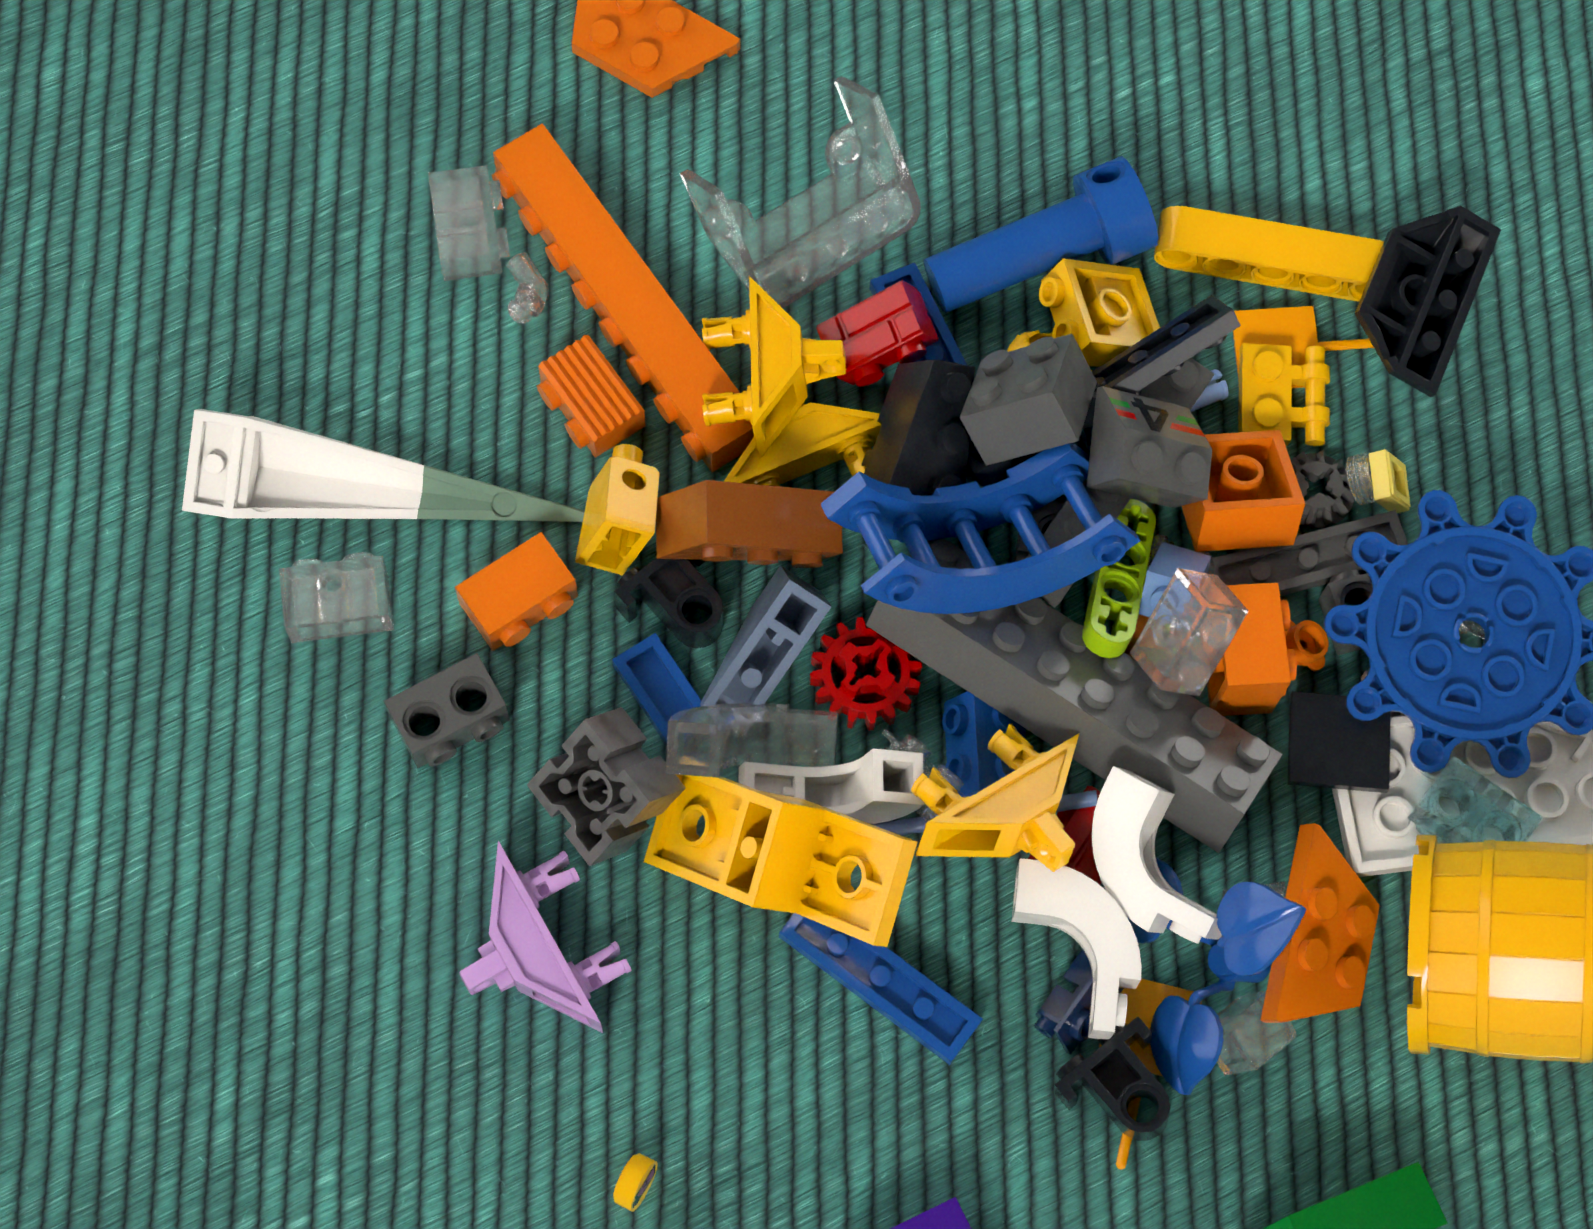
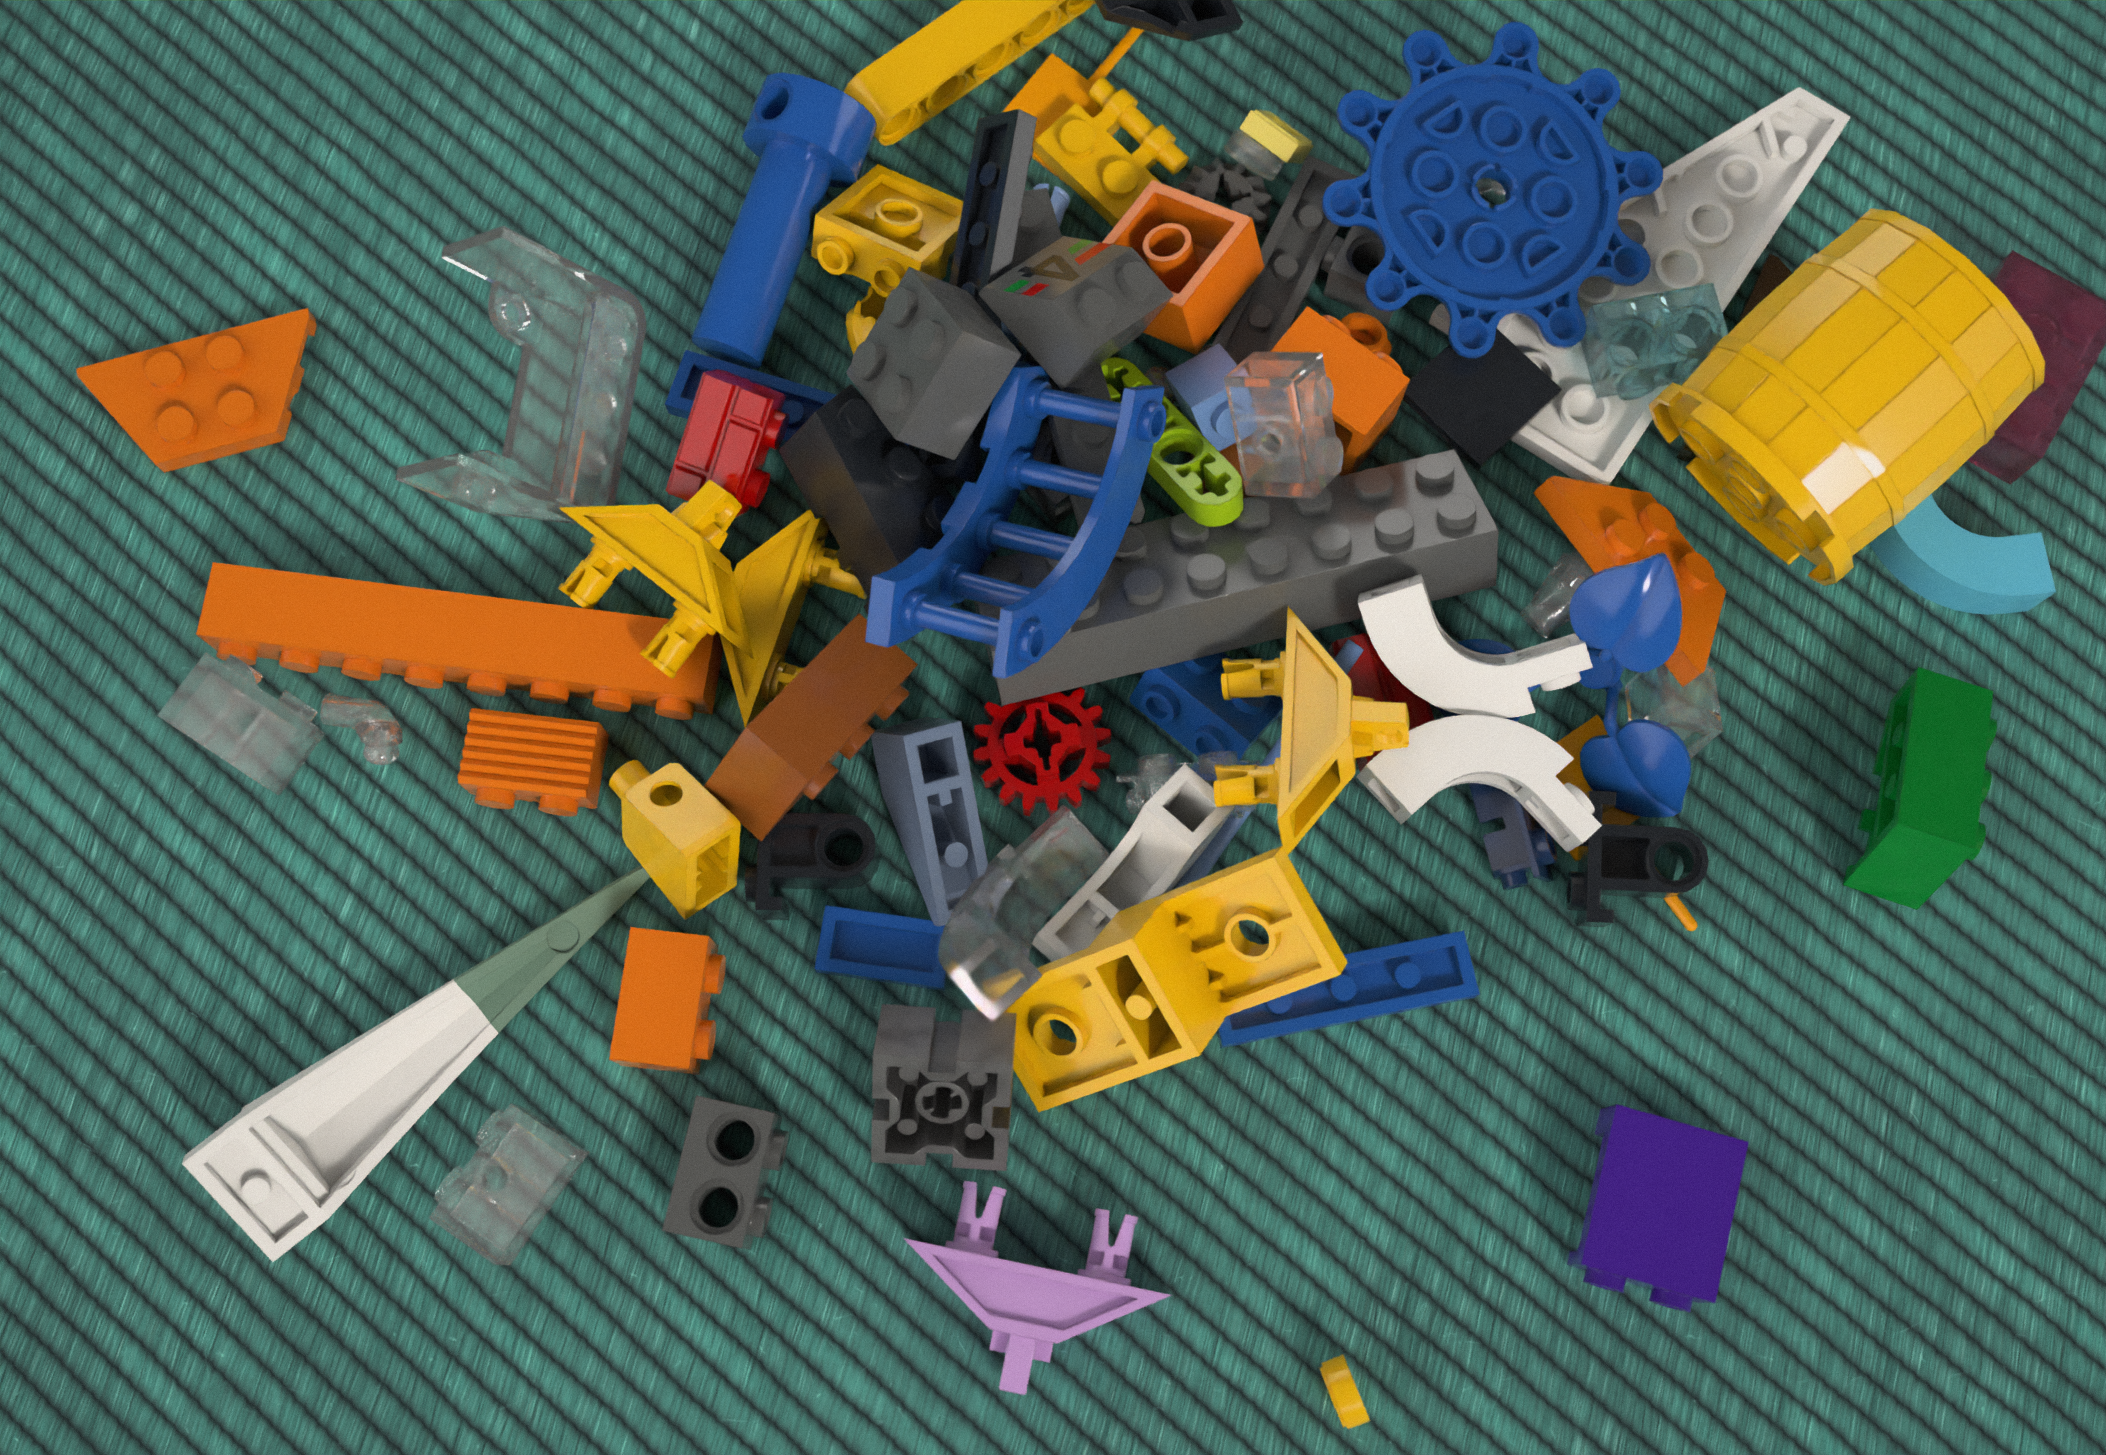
camera: 45 degrees left, 5 degrees up
none -> medium azure arch [1869,494,2056,615]

